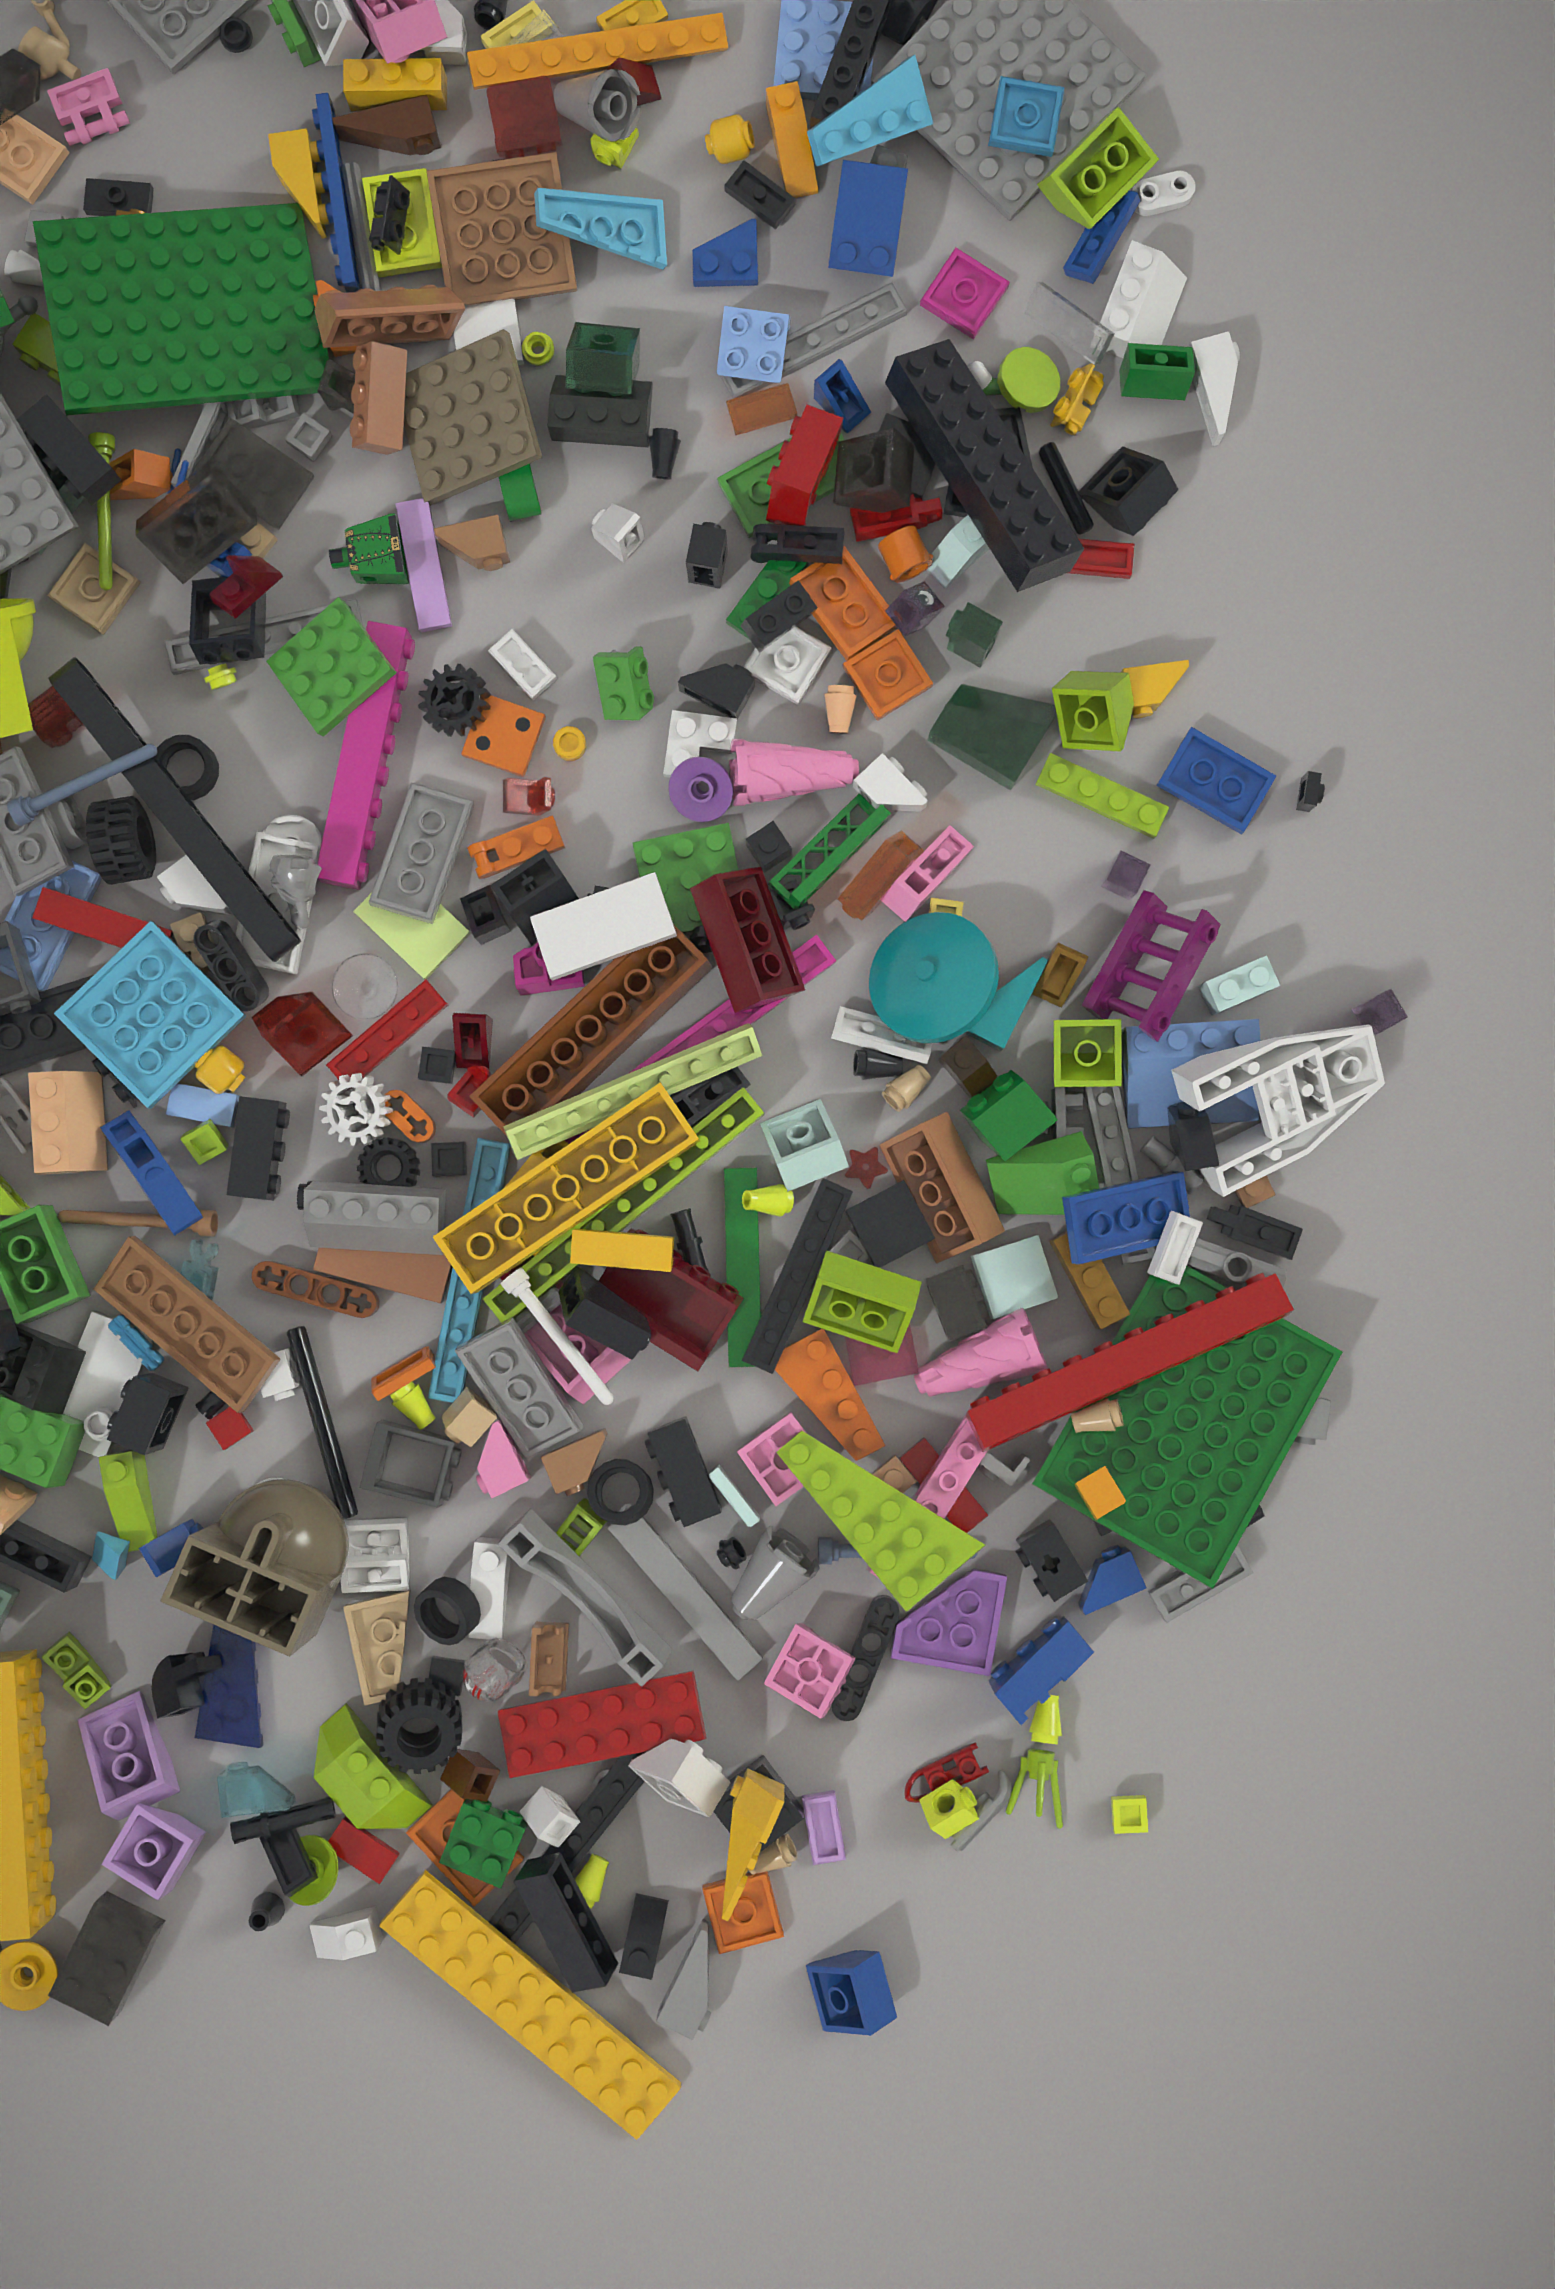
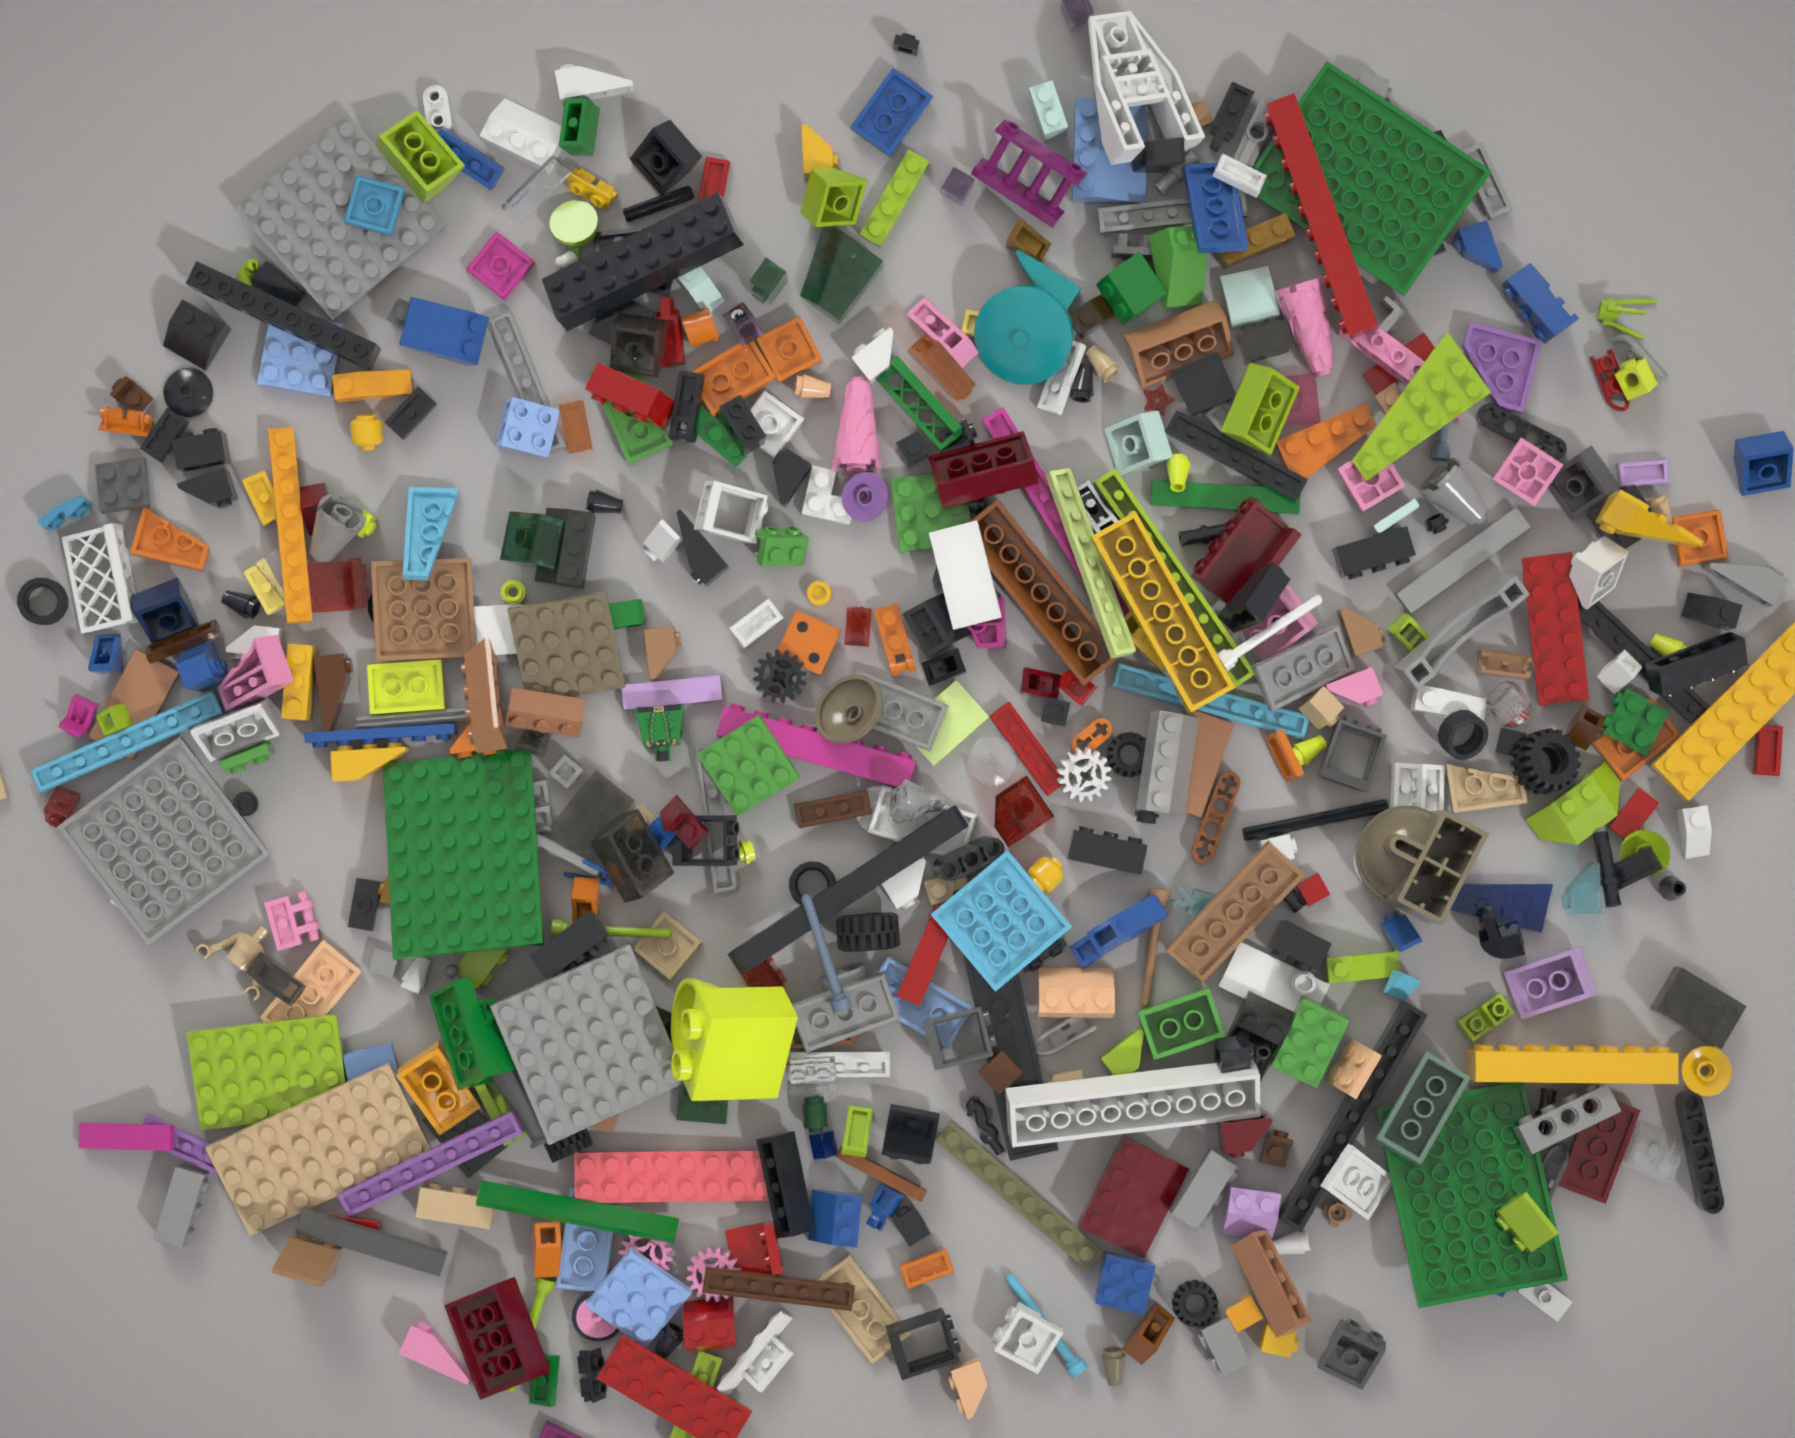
camera: 85 degrees left, 0 degrees up
lavender slope [101,1803,206,1900] -> none
dark azure axle [108,1315,164,1371] -> none
light blue tile [166,1083,240,1127] -> none
lime plate [180,1119,229,1165] -> none
black hinge [369,175,410,255] -> none
black tile [431,1142,467,1176] -> none
yellow tile [570,1228,674,1272] -> none
black tyre [587,1459,654,1526] -> none
black brick [686,522,728,589] -> none
blue wing [692,219,758,287] -> none
medium azure wing [807,55,933,166] -> none
blue slope [814,359,871,433] -> none
black brick [1015,1519,1088,1602] -> none
neon yellow cone [1029,1694,1062,1744] -> none
lime slope [1053,1019,1122,1087] -> none
tan cone [1071,1398,1124,1433] -> none
light orange panel [1075,1466,1126,1520] -> none
neon yellow plate [1111,1795,1148,1834] -> none
none -> black slope [676,509,729,587]
none -> white window [694,481,768,544]
none -> reddish brown tile [794,790,872,829]
none -> dark tan dish [815,675,883,744]
none -> dark grey slope [1548,445,1620,519]
none -> red tile [1753,725,1783,776]

